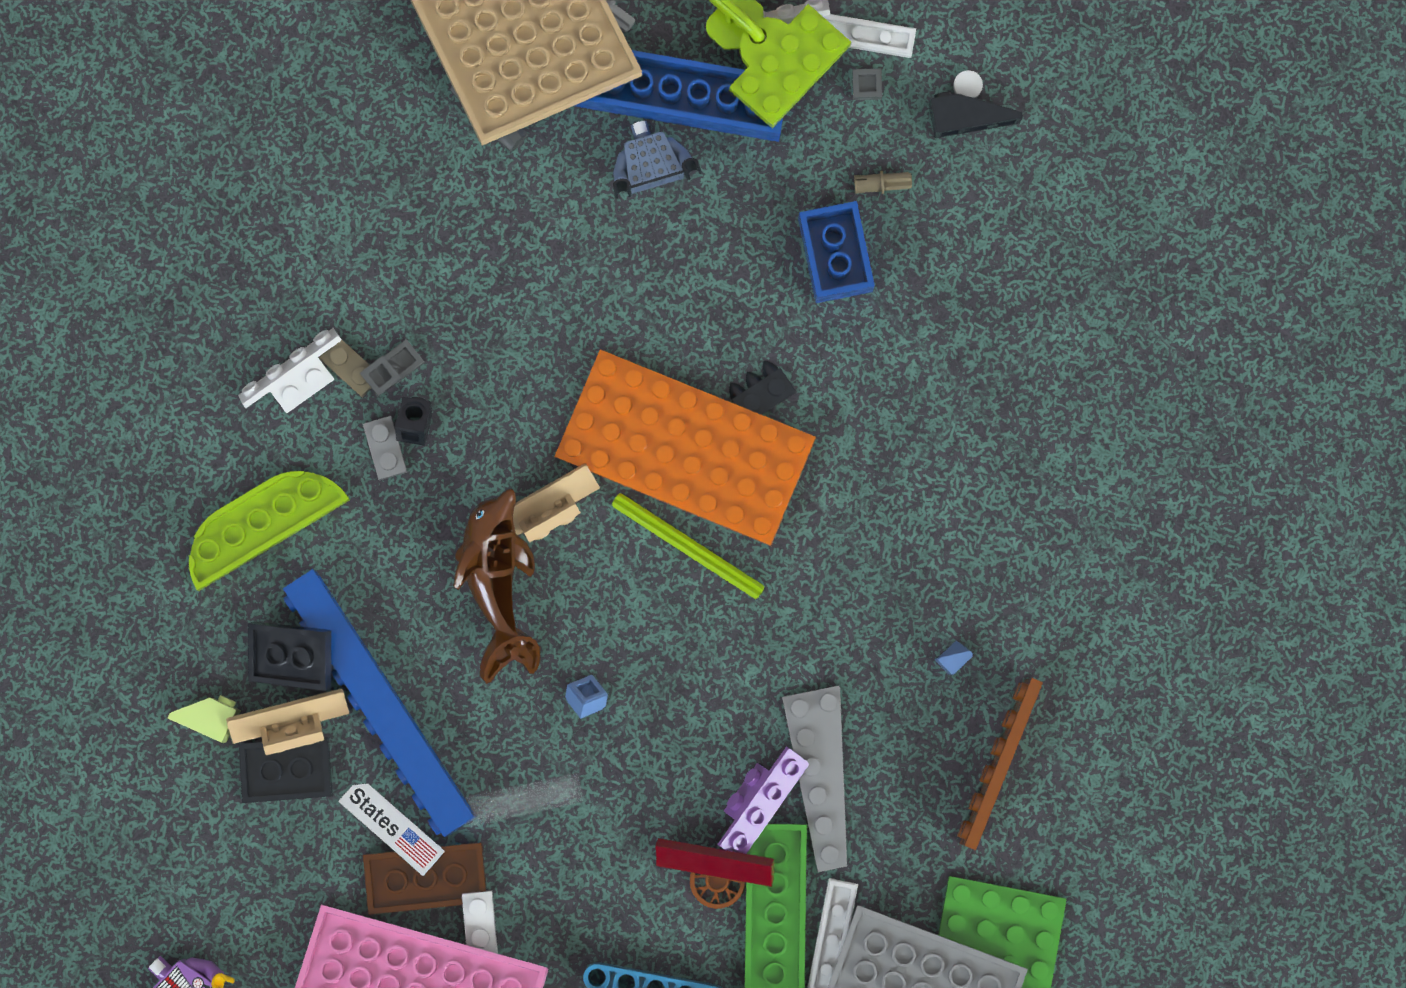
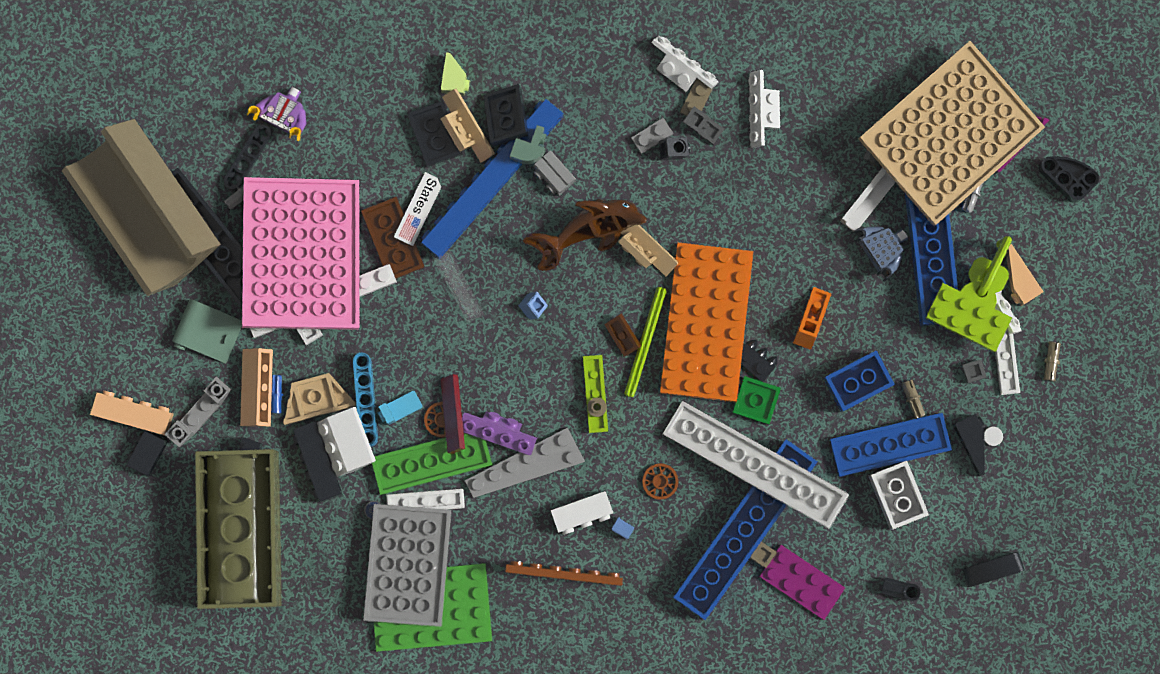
camera: 75 degrees right, 0 degrees up
lime plate [189,471,350,591] -> none
none -> medium azure bracket [378,391,423,425]
none -> sand green brick [510,125,547,164]
none -> light grey brick [534,151,576,196]
none -> white brick [551,491,613,535]
none -> lime plate [583,355,608,433]
none -> dark tan plate [587,398,607,417]
none -> reddish brown plate [604,314,641,357]
none -> dark orange wheel [642,463,678,500]
none -> white plate [663,401,849,529]
none -> blue brick [673,439,818,620]
none -> green plate [732,376,781,425]
none -> white bracket [749,70,780,148]
none -> dark tan plate [750,542,777,568]
none -> magenta plate [759,545,845,620]
none -> orange slope [793,287,831,350]
none -> blue plate [830,413,952,477]
none -> white fence [840,168,895,231]
none -> white brick [869,461,929,530]
none -> black piece [881,577,921,601]
none -> black beam [962,552,1025,587]

